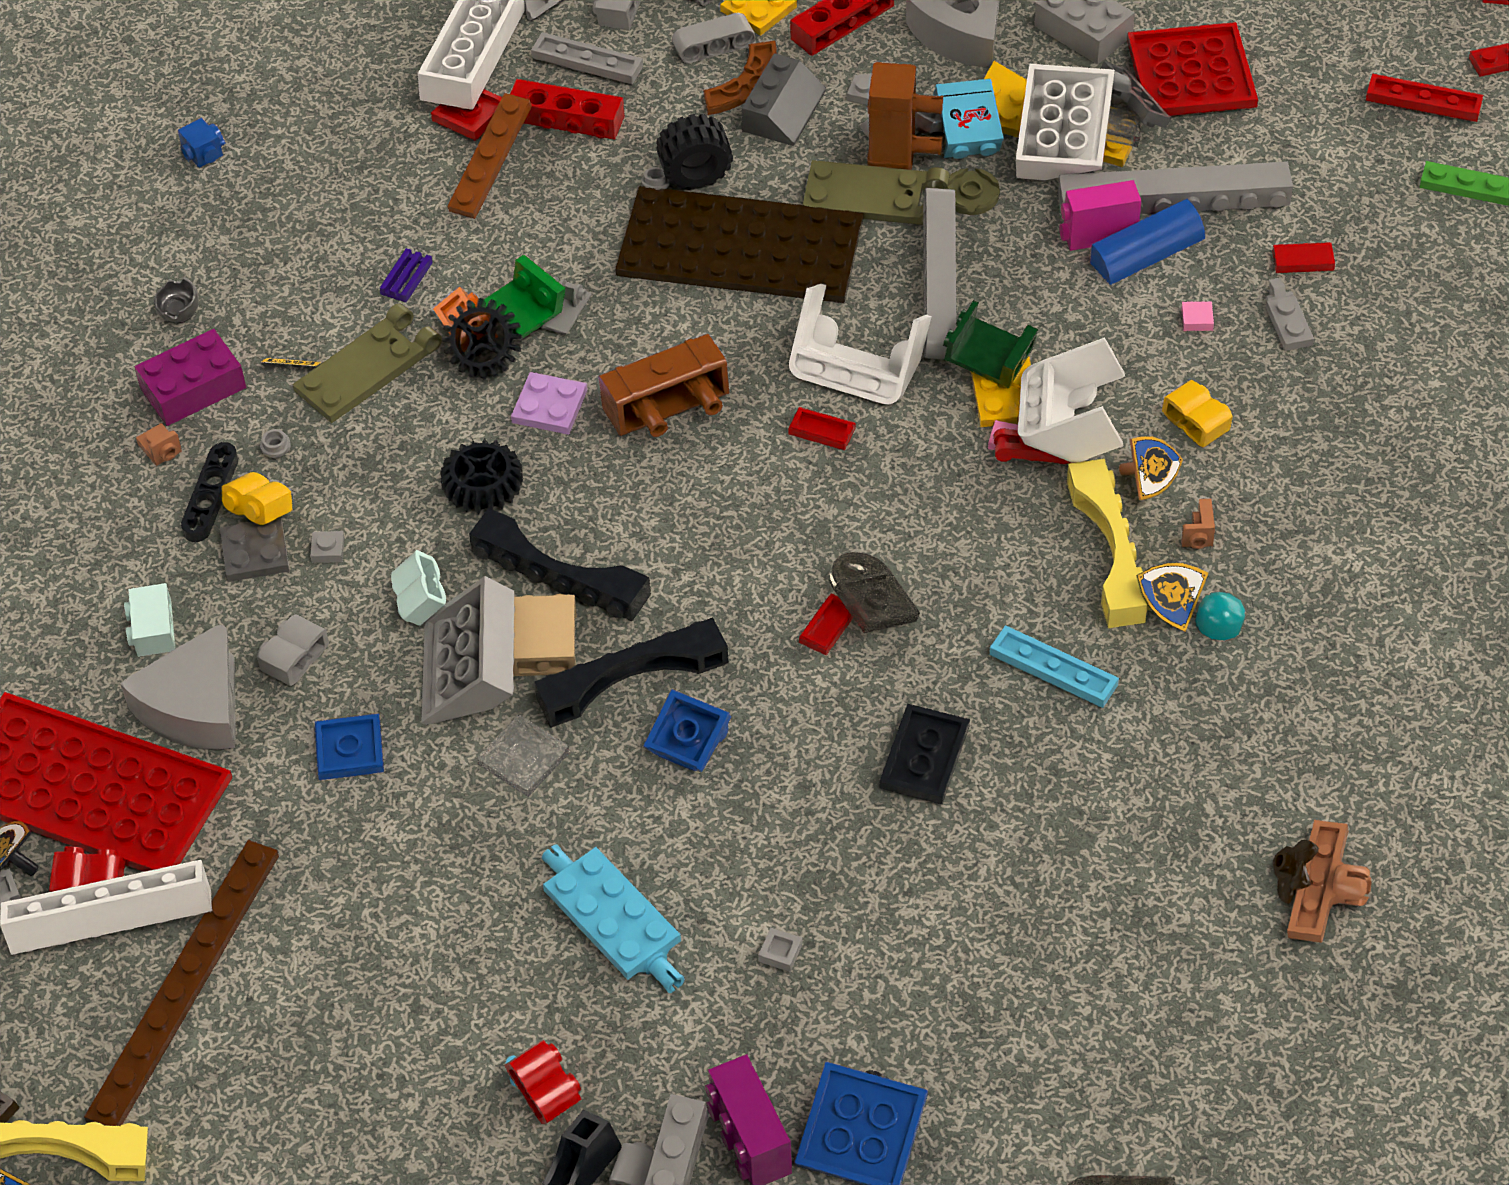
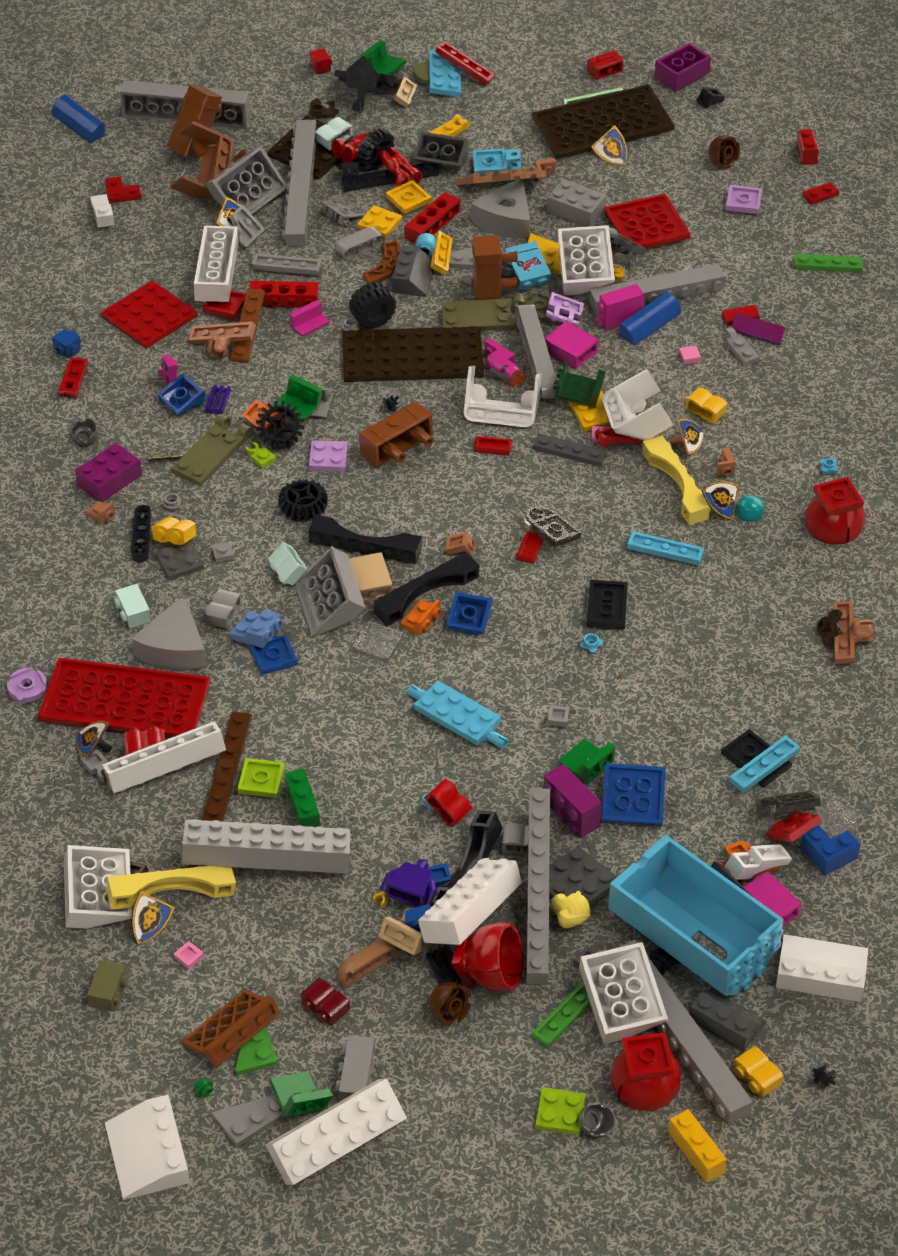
camera: 15 degrees left, 5 degrees down
red plate [1365,74,1484,122] -> none
none -> red plate [59,357,88,398]
none -> red plate [101,280,198,349]
none -> blue slope [157,373,206,416]
none -> dark pink wing [159,354,178,385]
none -> light grey brick [182,819,350,874]
none -> nougat plate [189,321,256,359]
none -> medium blue plate [229,610,283,648]
none -> lime plate [237,758,285,799]
none -> lime plate [245,442,276,469]
none -> green brick [285,769,320,827]
none -> dark pink panel [290,300,330,337]
none -> black wheel [383,392,402,411]
none -> orange bracket [400,599,442,636]
none -> medium azure head [415,233,436,257]
none -> yellow plate [430,231,453,275]
none -> nougat bracket [445,532,476,557]
none -> dark pink plate [485,338,526,386]
none -> dark grey plate [533,433,607,467]
none -> dark pink brick [544,321,599,369]
none -> lavender plate [545,292,584,327]
none -> green bracket [559,739,615,784]
none -> medium azure plate [580,633,603,653]
none -> black tile [721,729,792,788]
none -> lavender plate [726,185,763,214]
none -> medium azure plate [729,735,800,793]
none -> magenta tile [732,313,786,344]
none -> red plate [805,477,865,545]
none -> medium azure plate [819,458,839,474]

